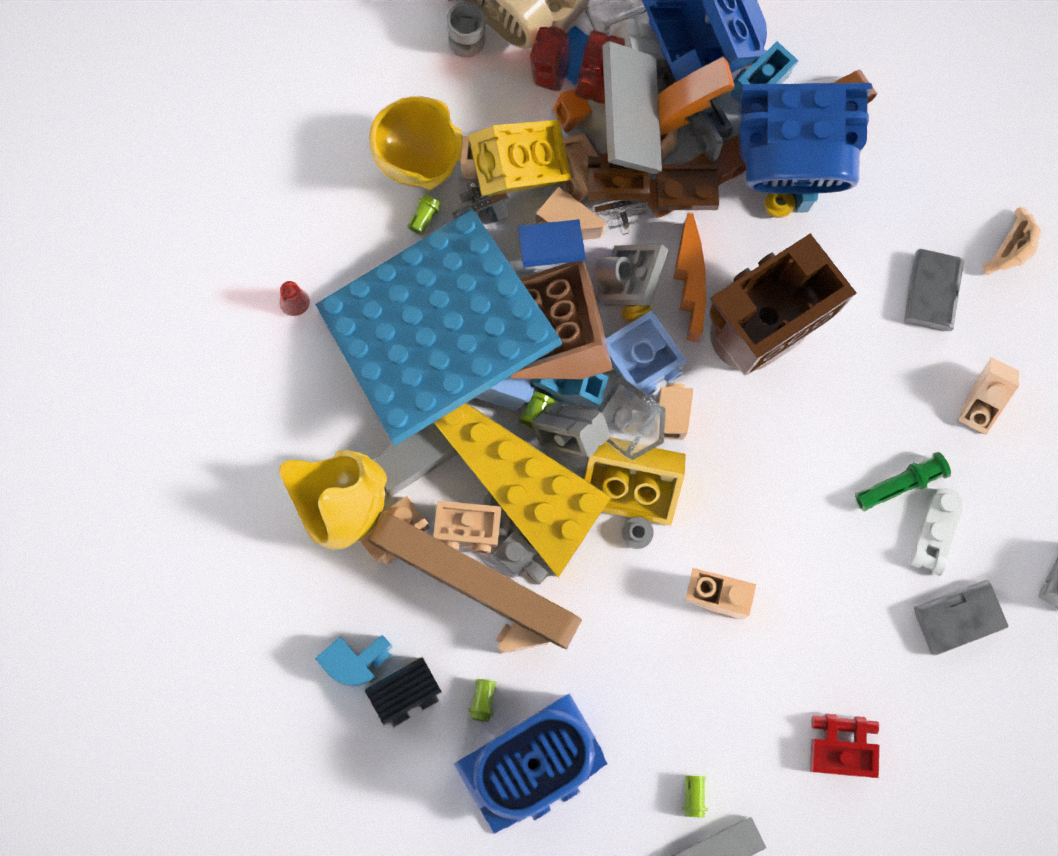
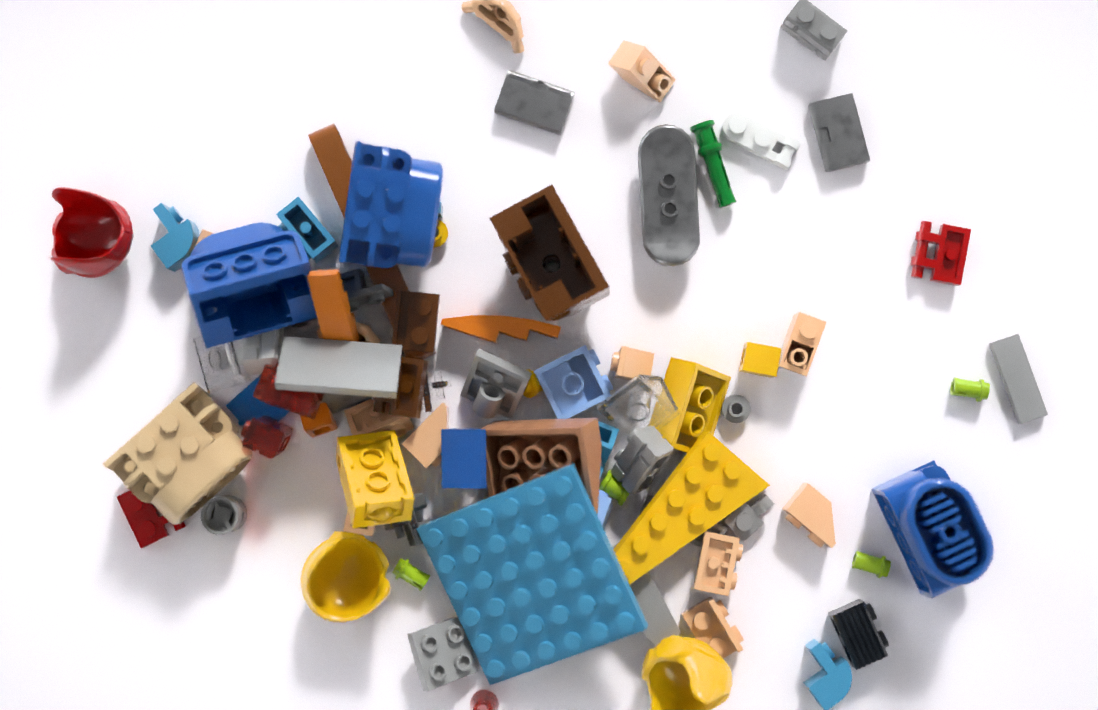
camera: 75 degrees left, 10 degrees up
medium nougat beam [367,511,582,650] -> none
none -> light grey plate [407,616,478,691]
none -> flat silver piece [638,124,700,266]
none -> yellow panel [739,342,781,378]

